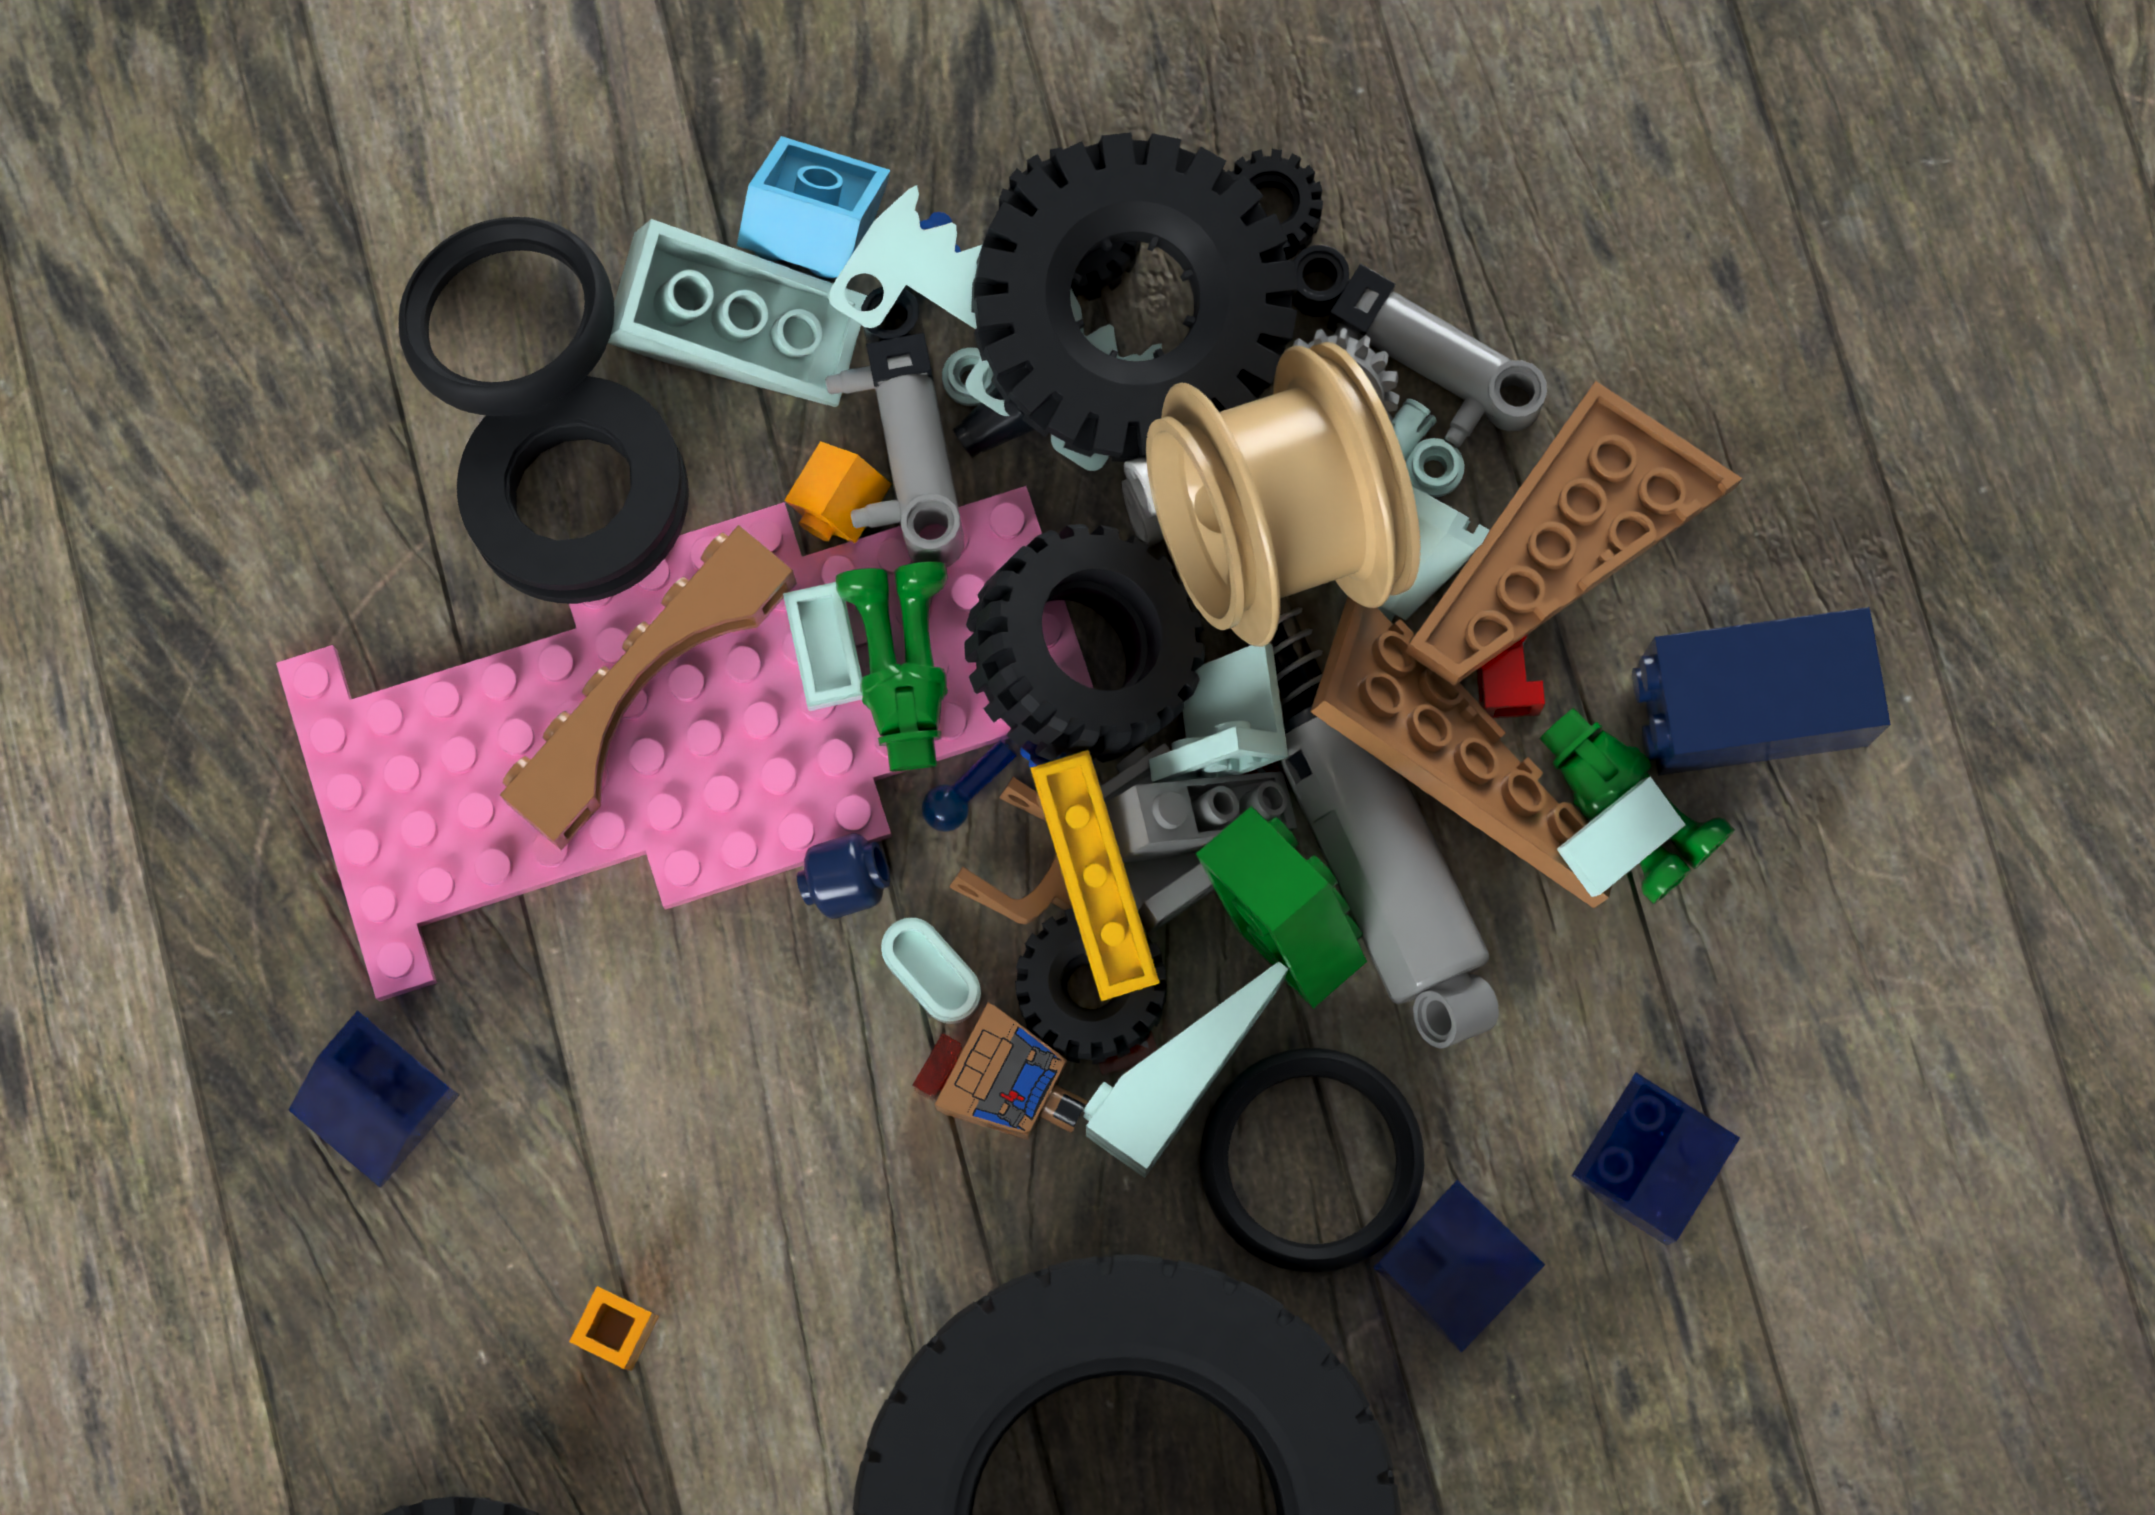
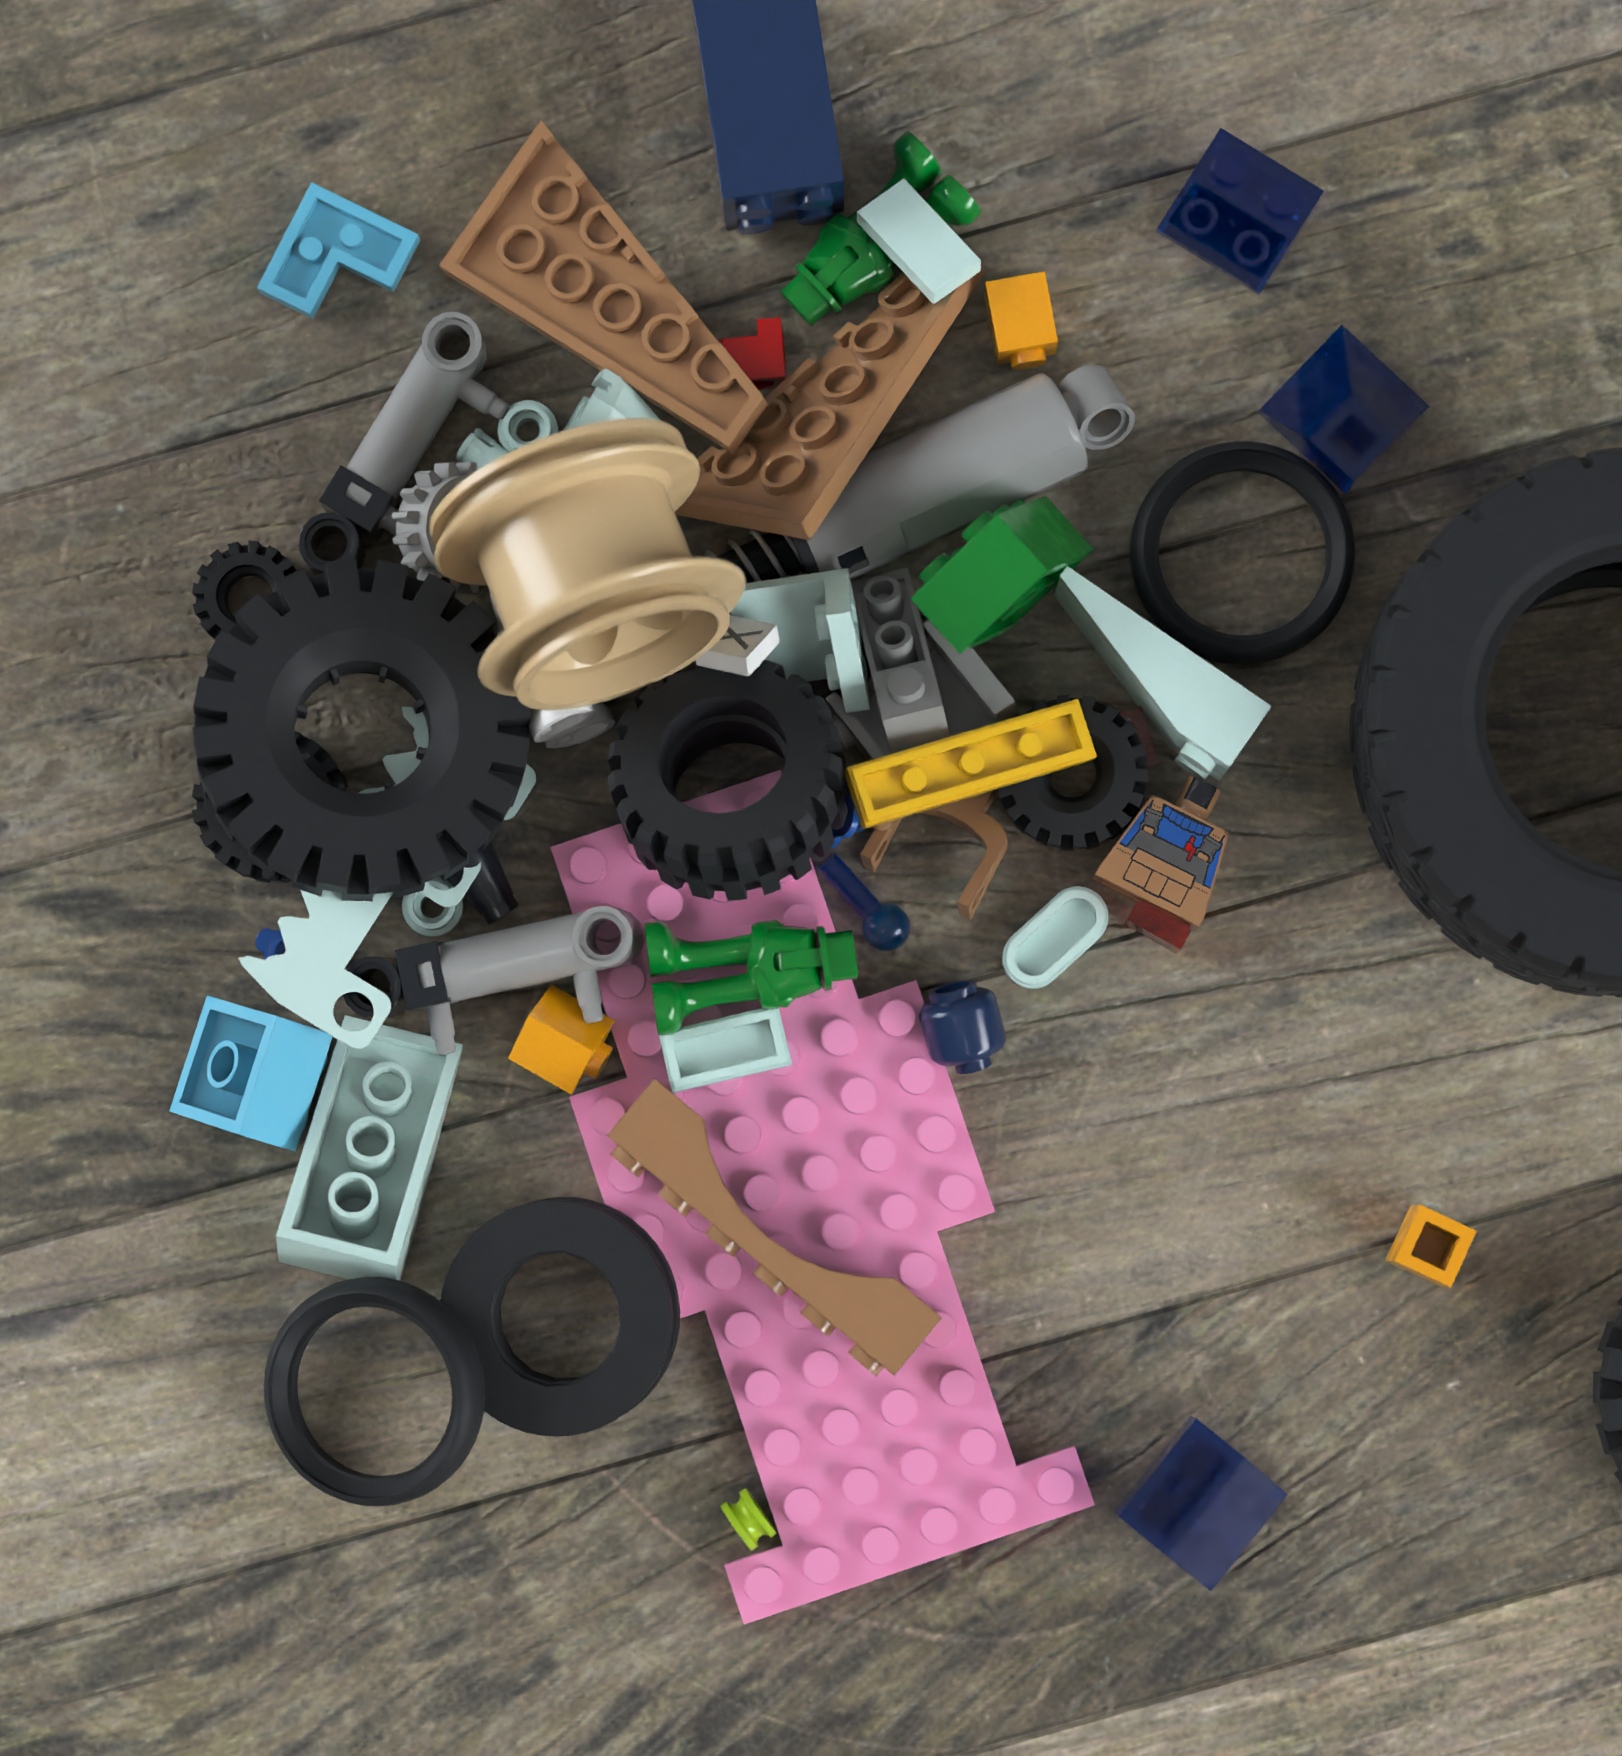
camera: 85 degrees left, 5 degrees up
none -> medium azure plate [257,182,421,319]
none -> white tile [696,615,780,677]
none -> lime bush [720,1488,777,1551]
none -> light orange brick [983,271,1058,370]

